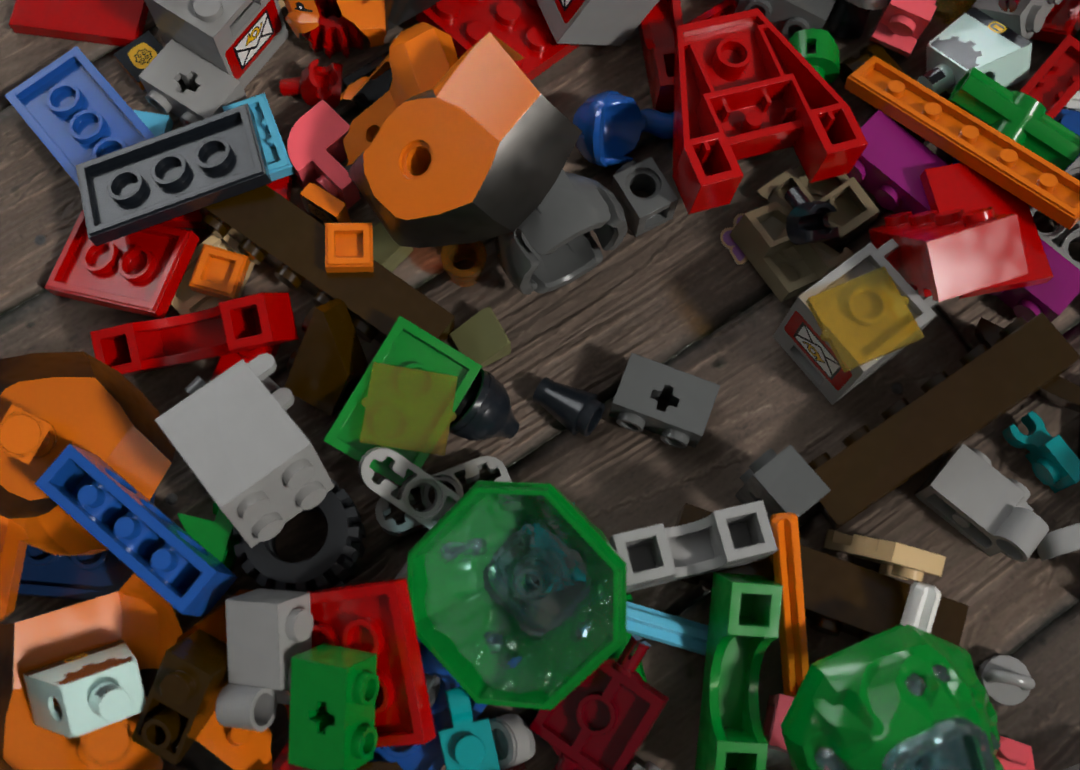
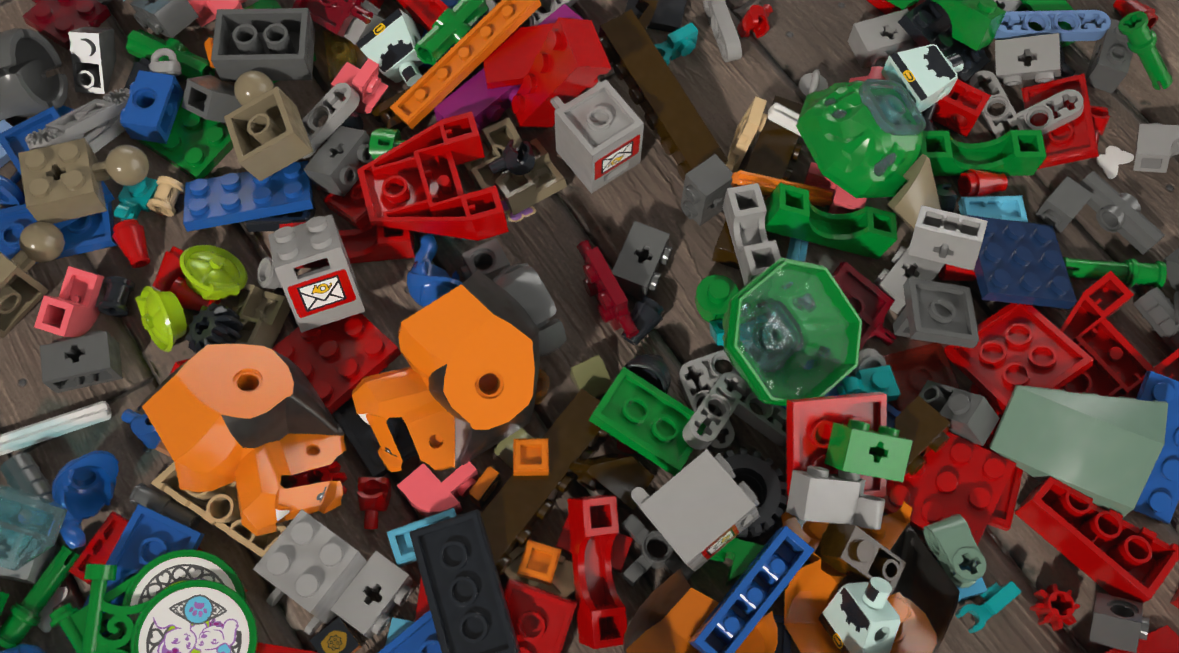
camera: 85 degrees left, 5 degrees down
clear yellow piece [360,362,458,456] -> none
clear yellow piece [806,266,924,373] -> none
light grey hinge [914,444,1049,562] -> none
none -> dark red plate [577,240,639,339]
none -> green piece [695,274,739,322]

